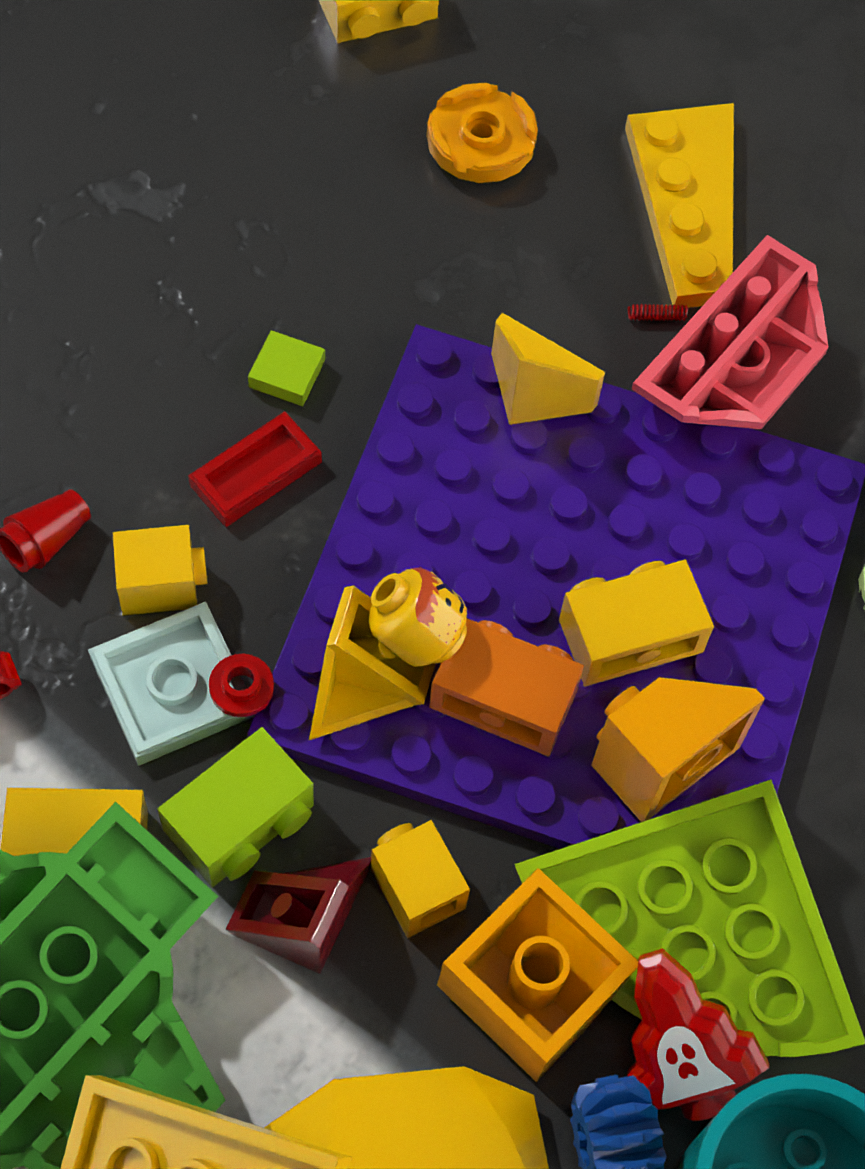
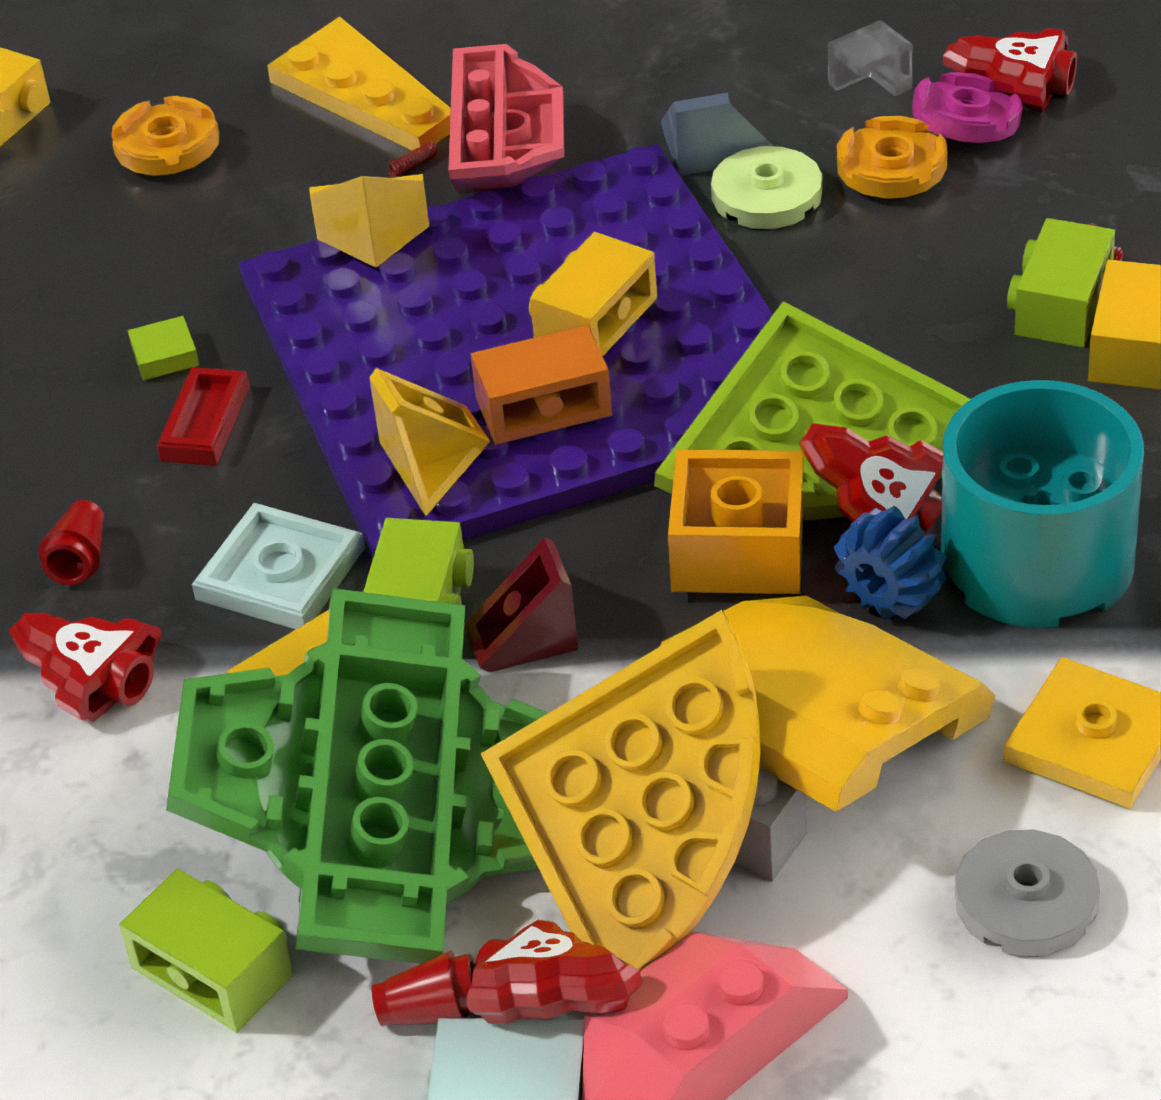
camera: 30 degrees left, 20 degrees down
yellow brick [113,525,208,616] -> none
red plate [209,654,274,717] -> none
yellow head [369,567,467,667] -> none
yellow brick [371,820,470,939] -> none
light orange slope [591,677,765,822] -> none

